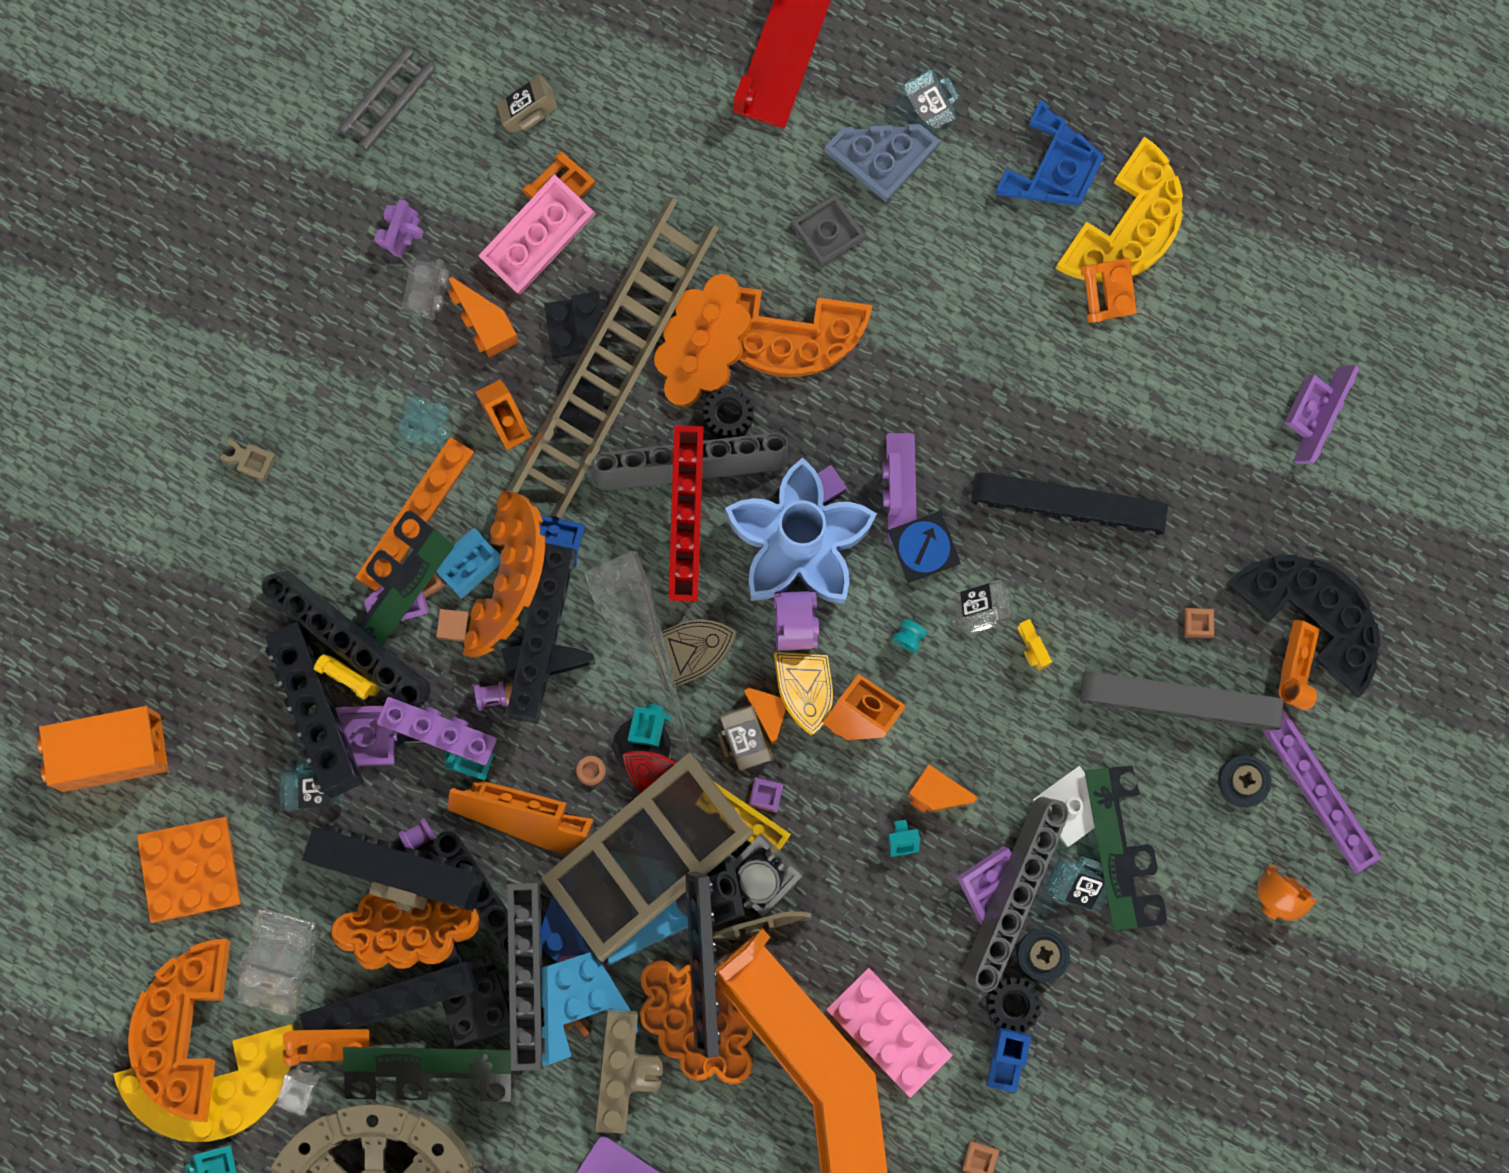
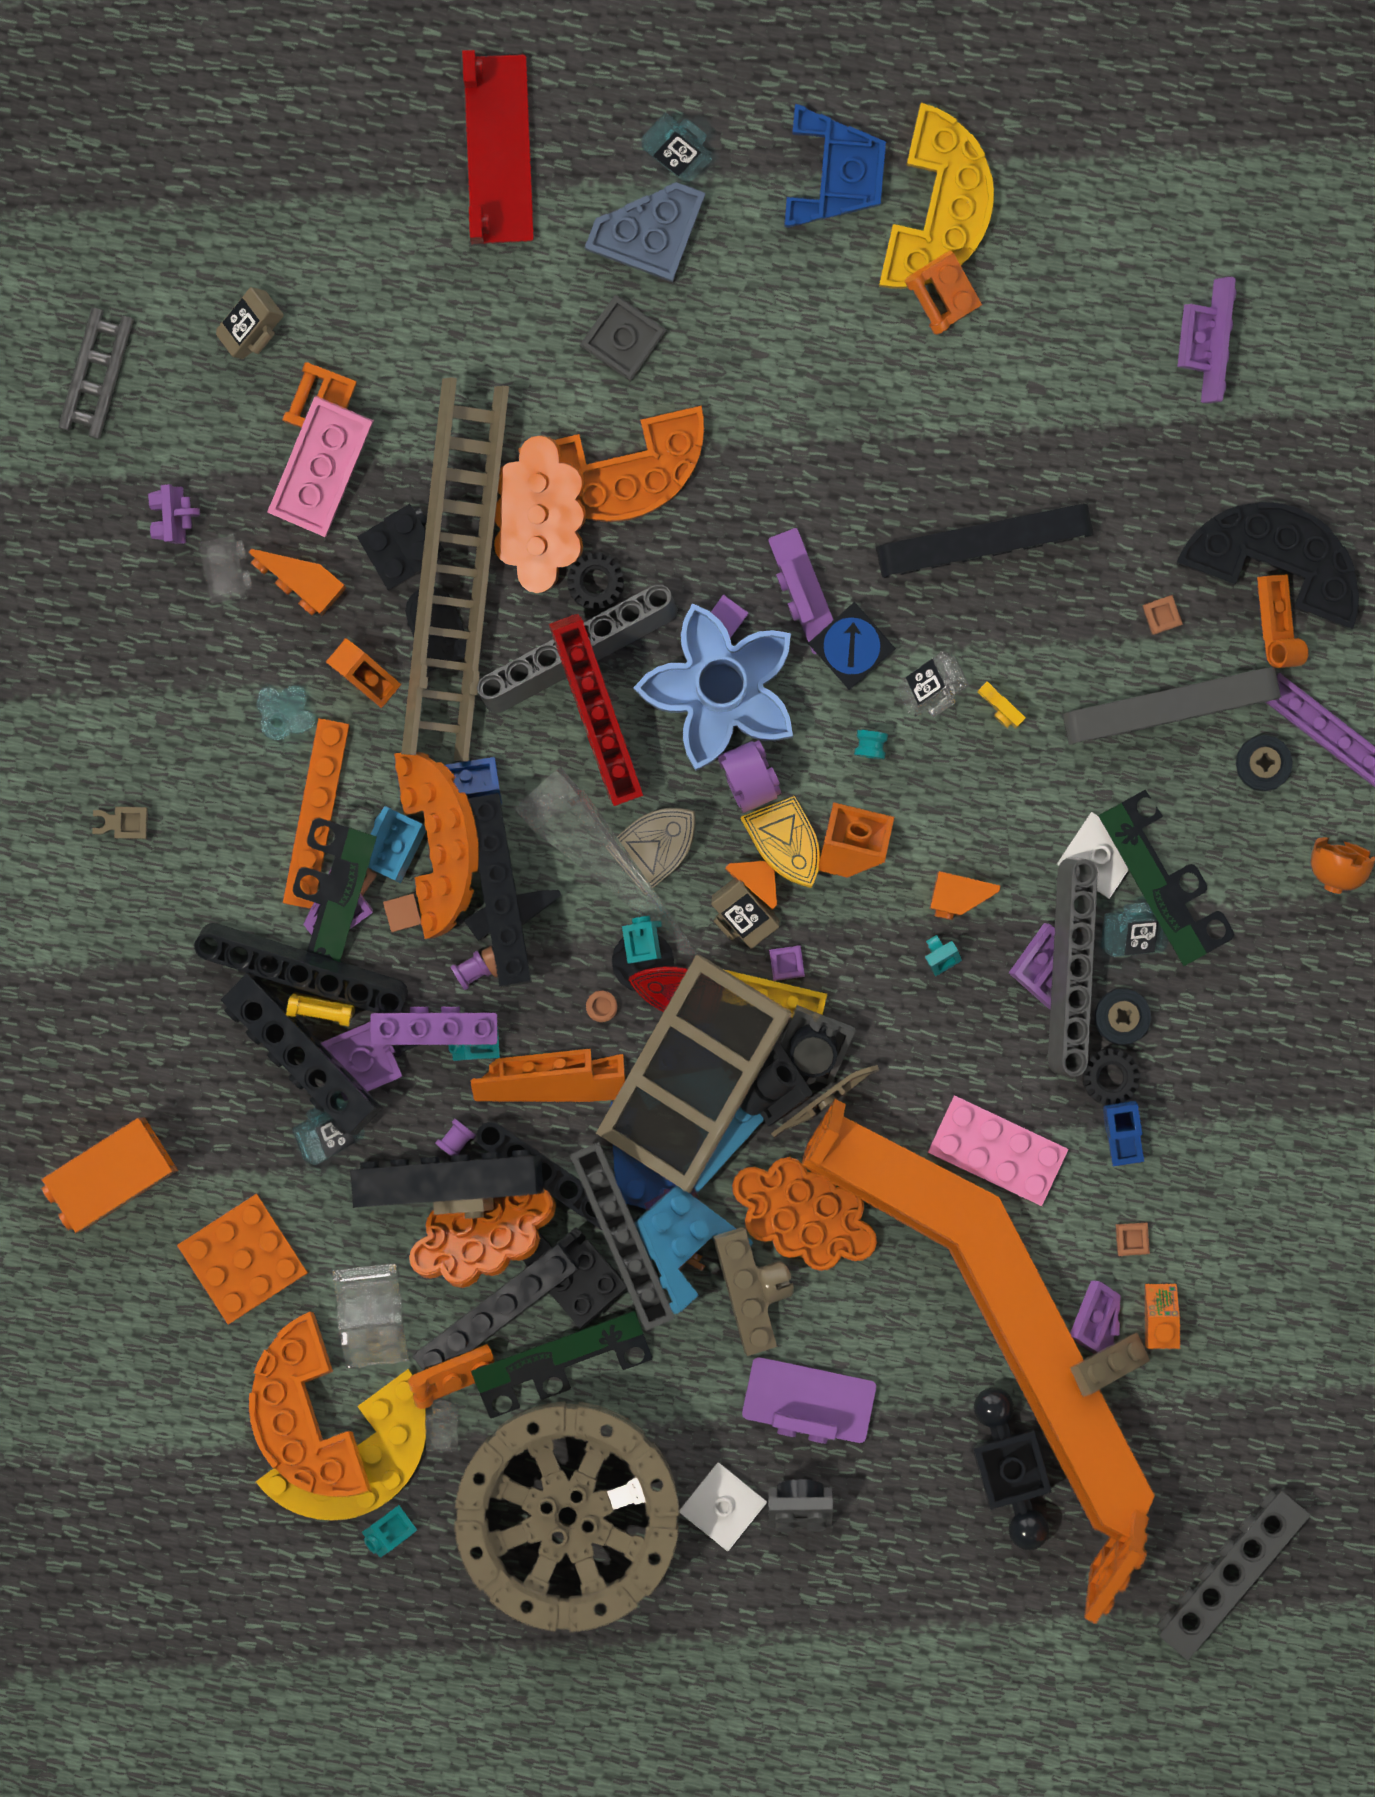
camera: 15 degrees left, 10 degrees up
black plate [685,871,721,1058] -> none

